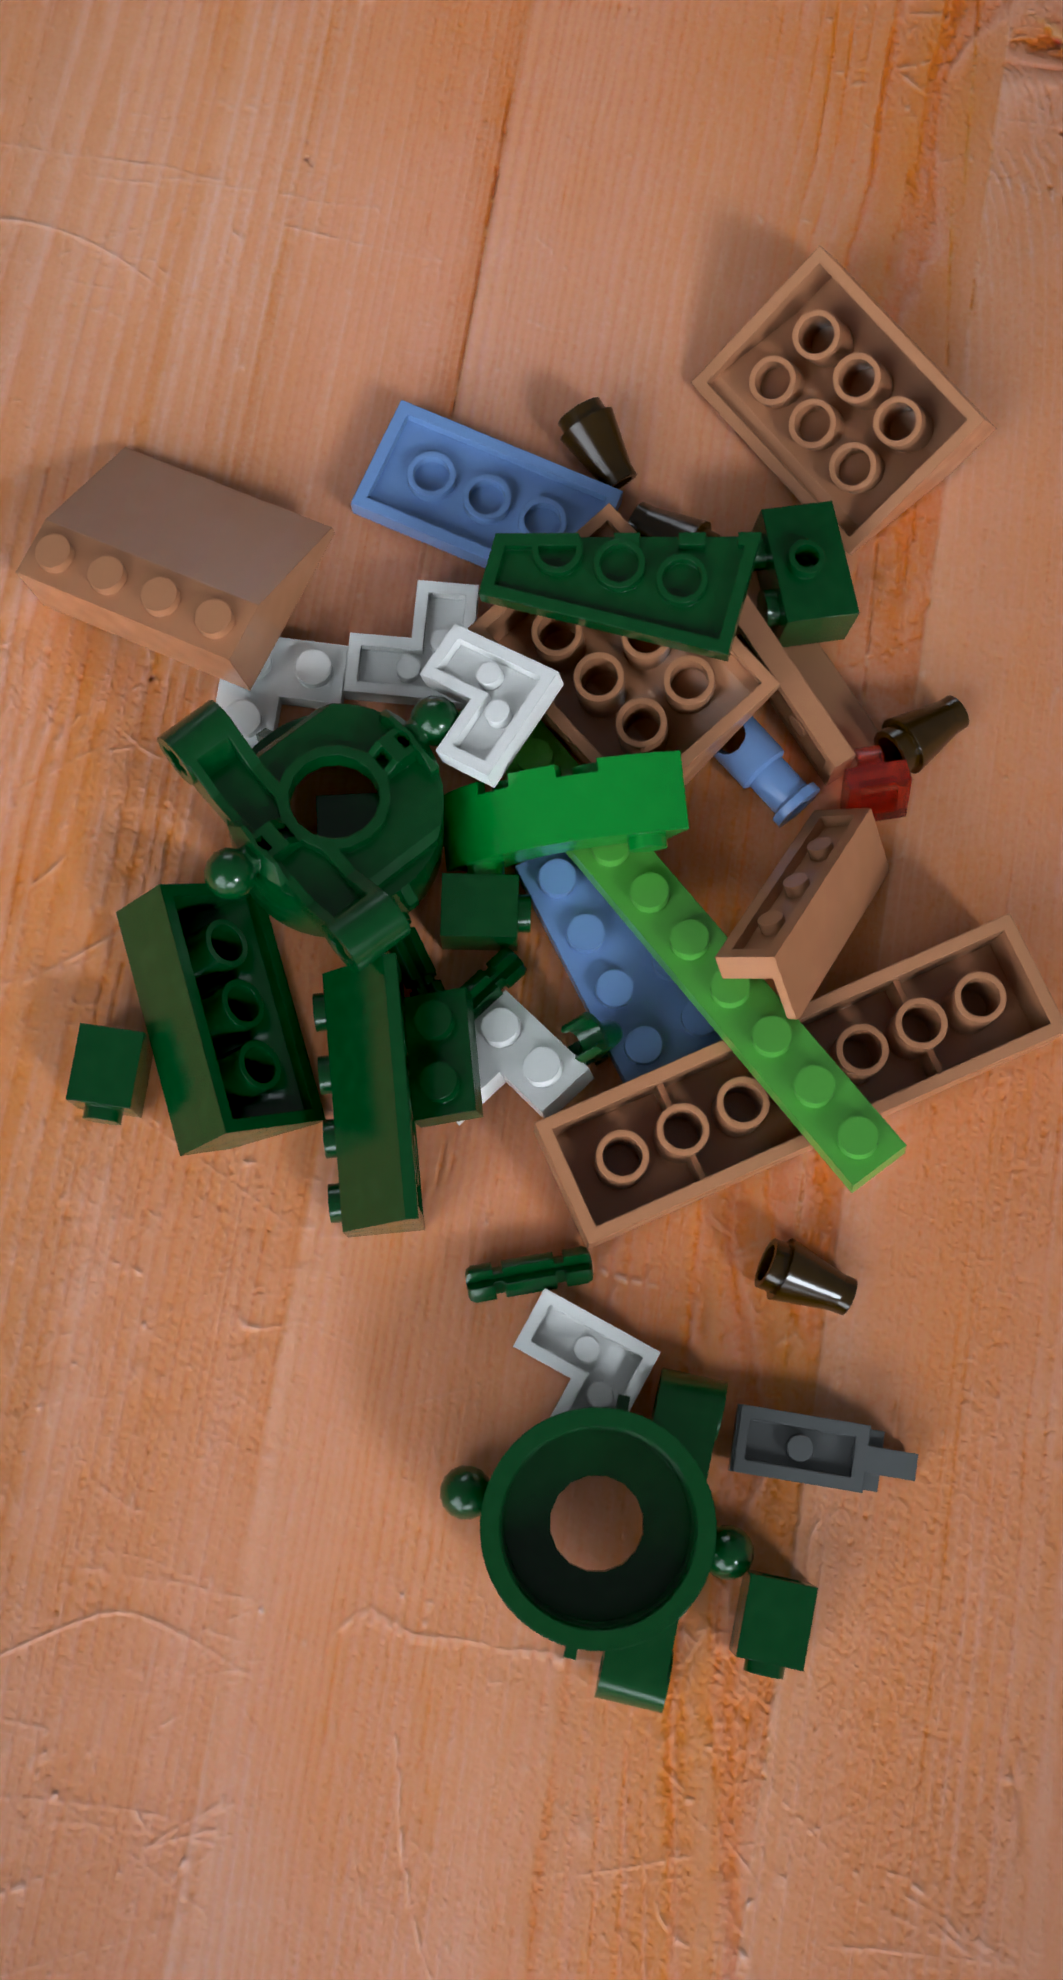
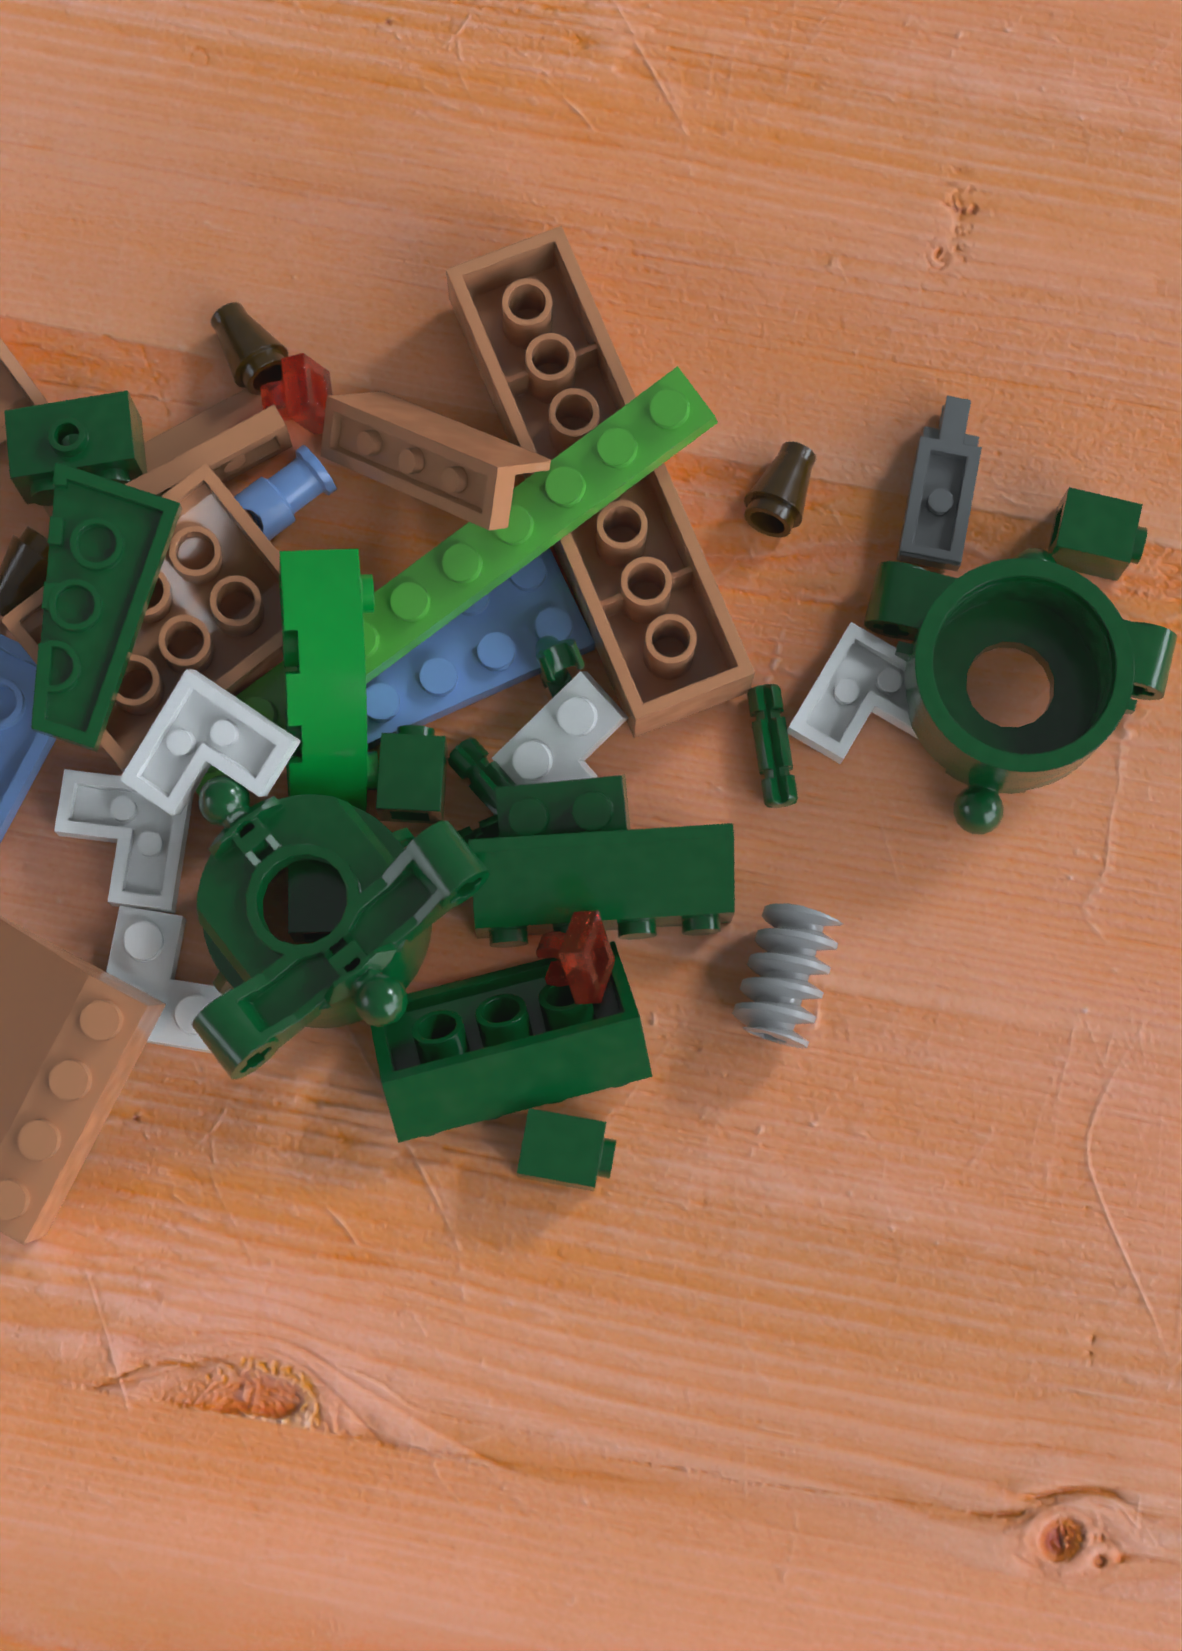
camera: 90 degrees left, 0 degrees up
none -> clear red tile [536,910,615,1004]
none -> light grey piece [732,903,843,1048]

